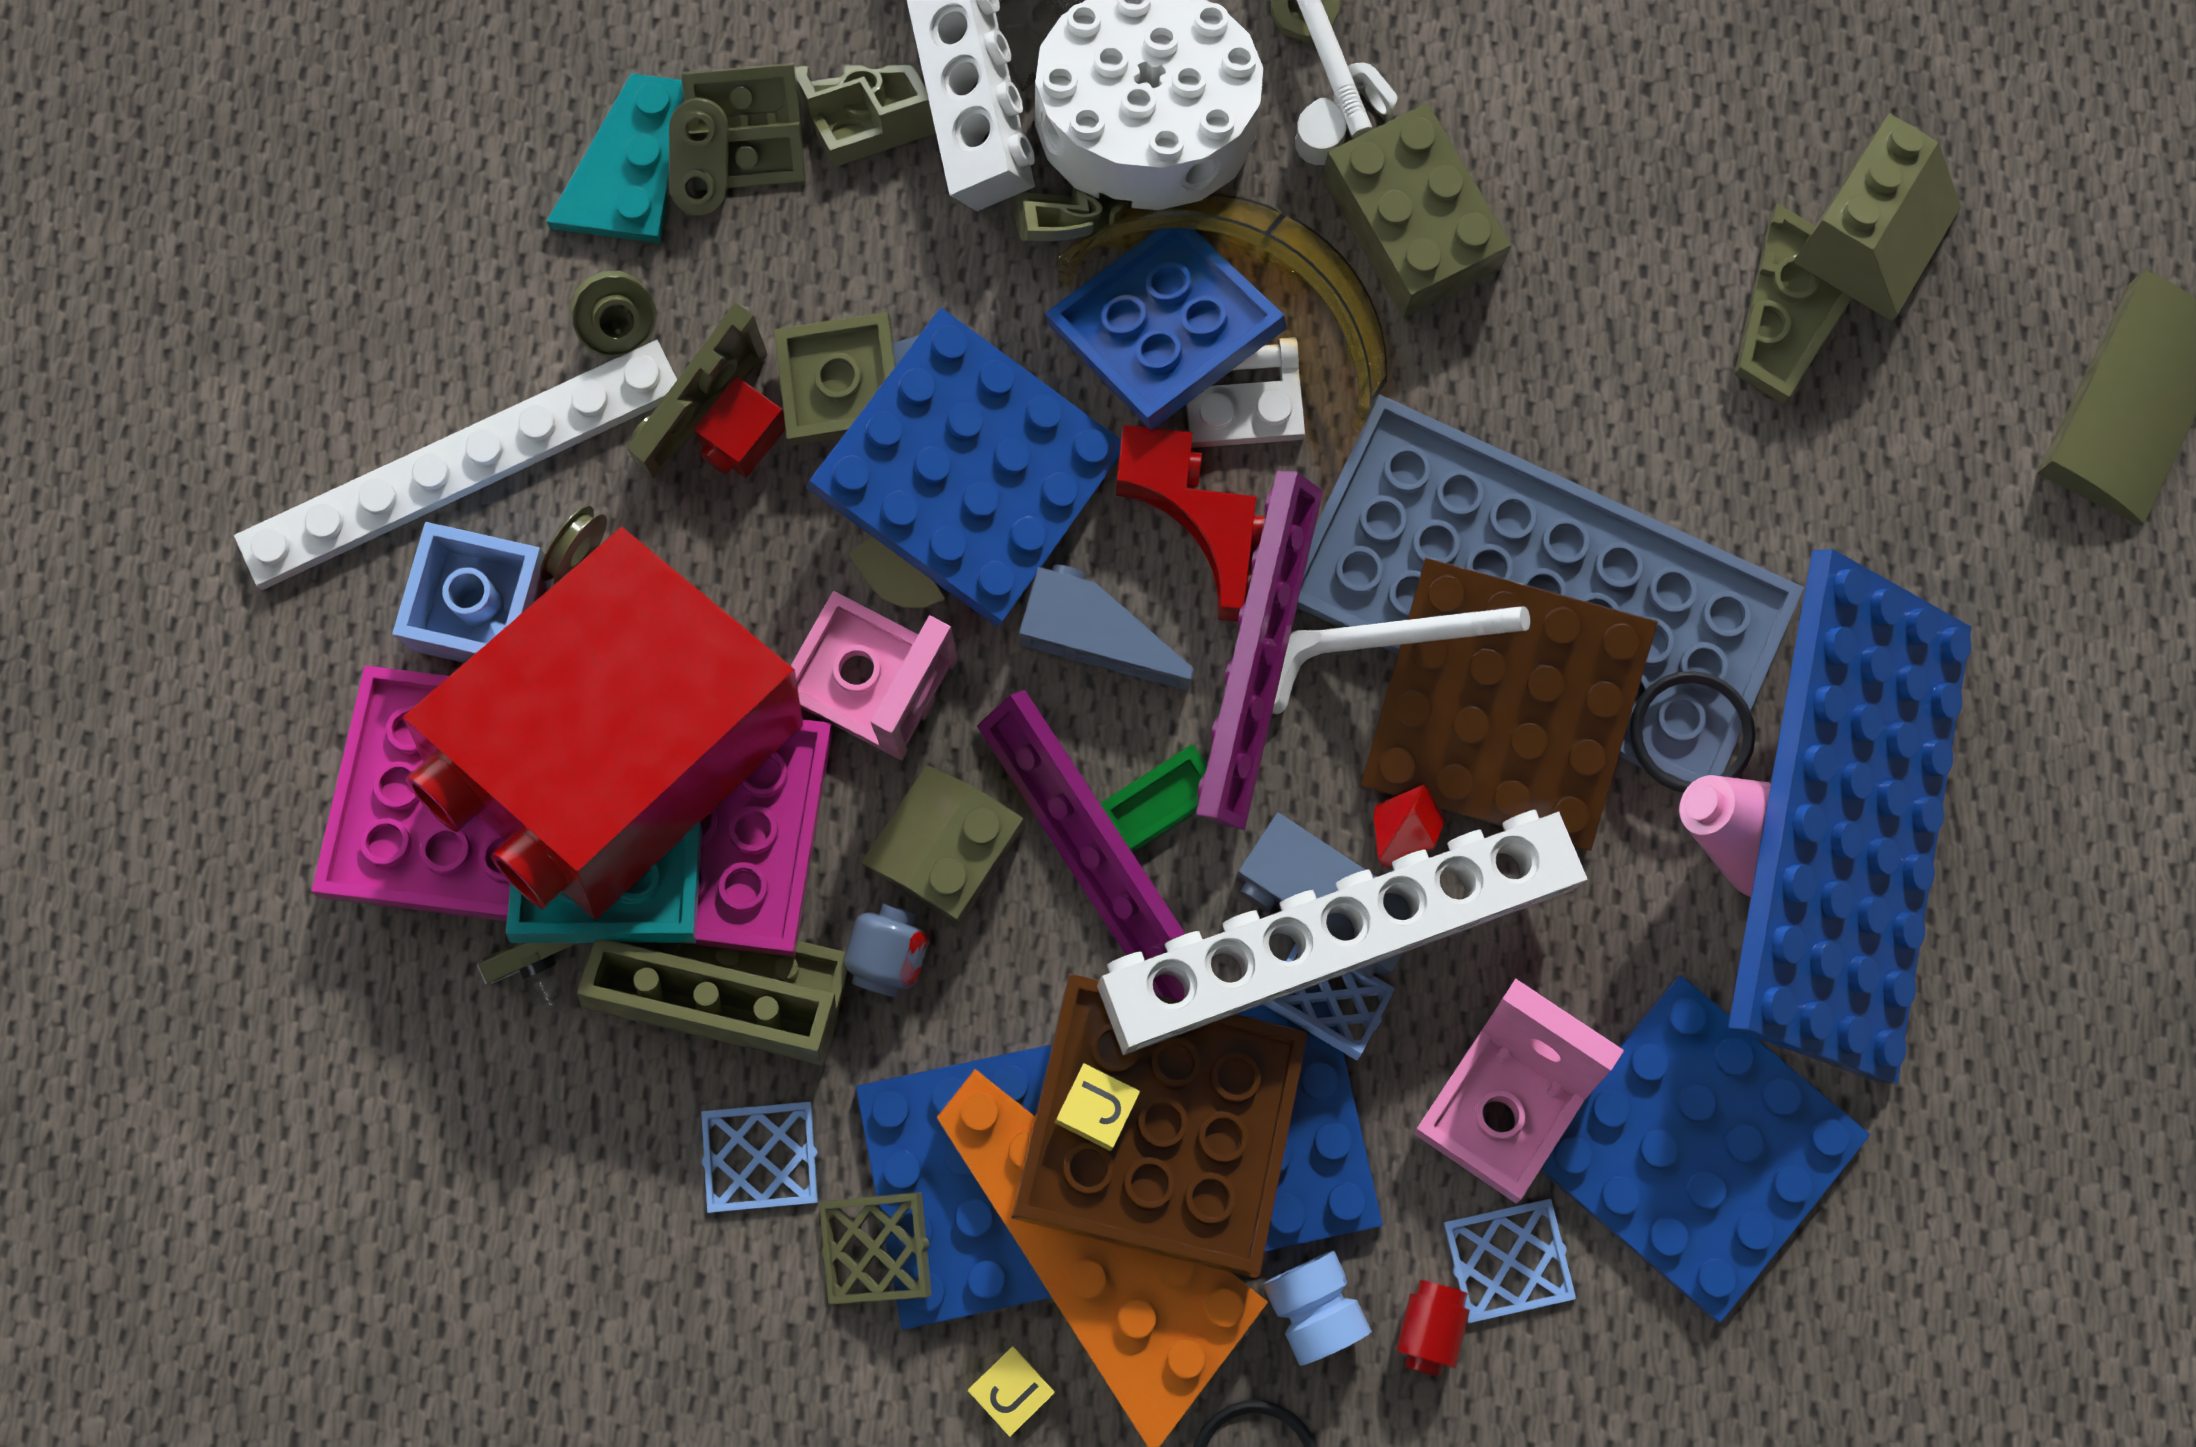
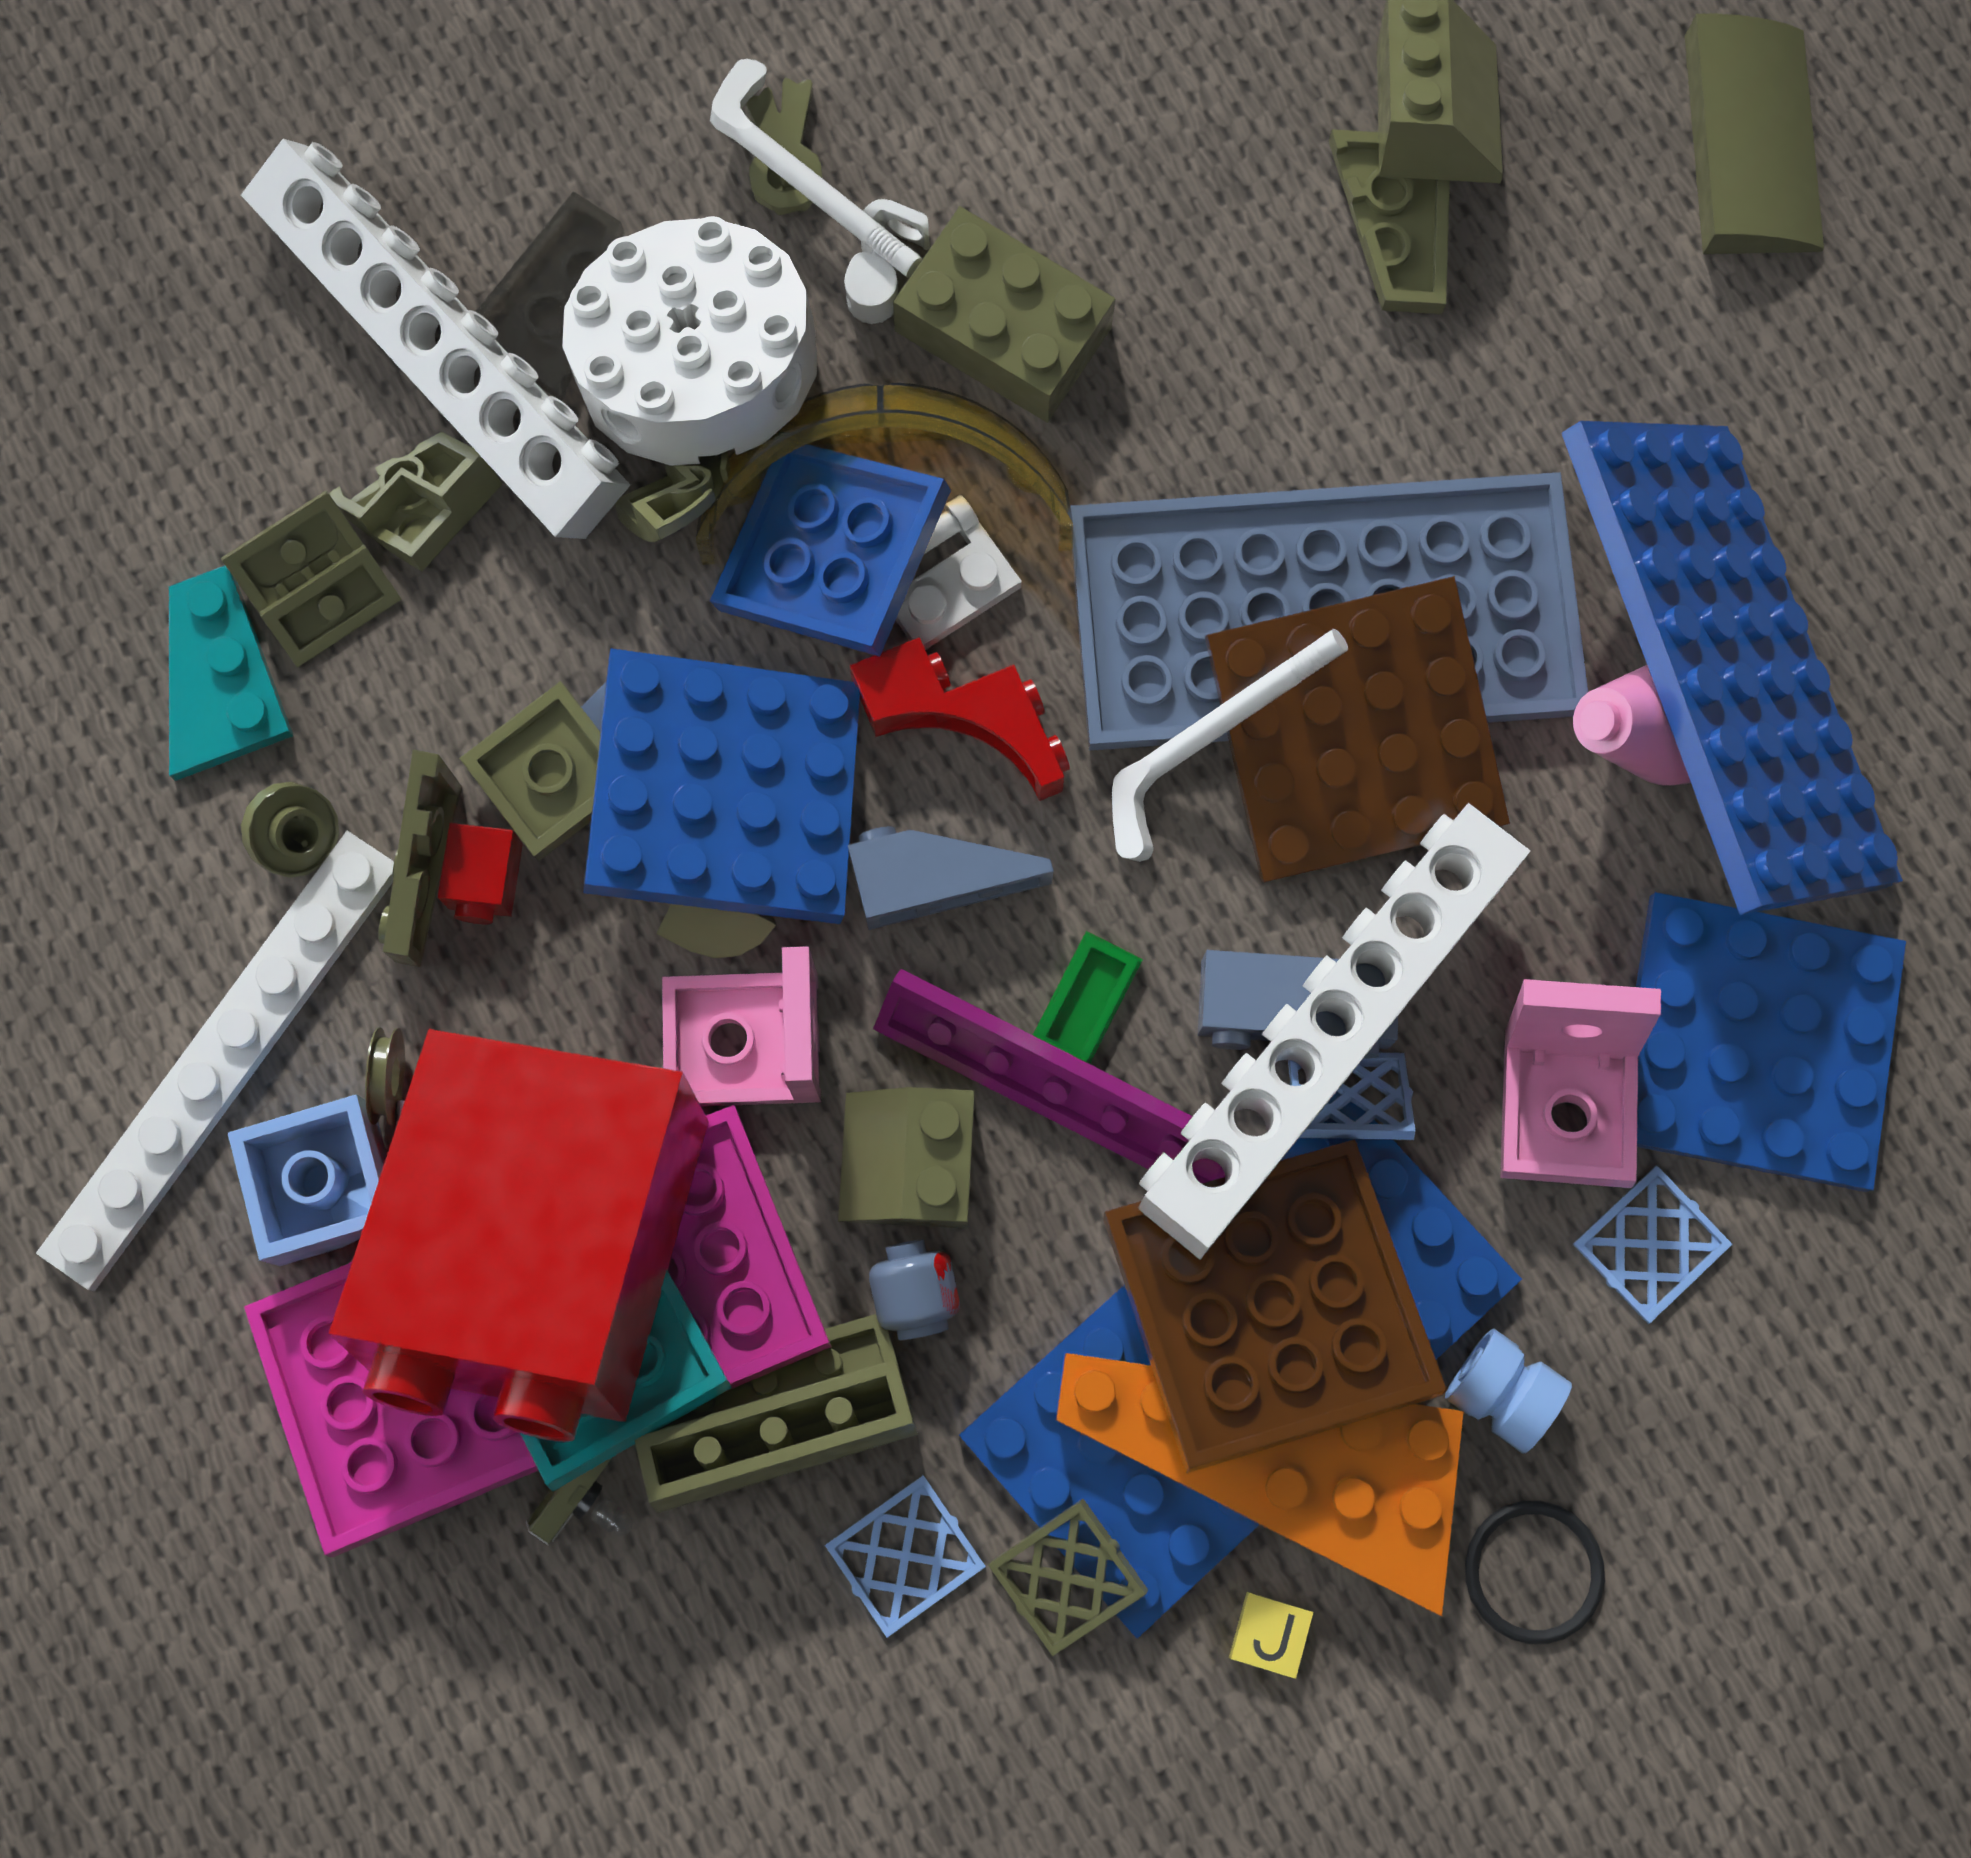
camera: 30 degrees left, 0 degrees up
olive plate [669,98,729,215] -> none
light yellow tile [1055,1063,1140,1151] -> none
magenta plate [1196,470,1323,830] -> none
red slope [1374,784,1445,868] -> none
red brick [1396,1280,1470,1377] -> none
black tyre [1630,671,1756,793] -> none

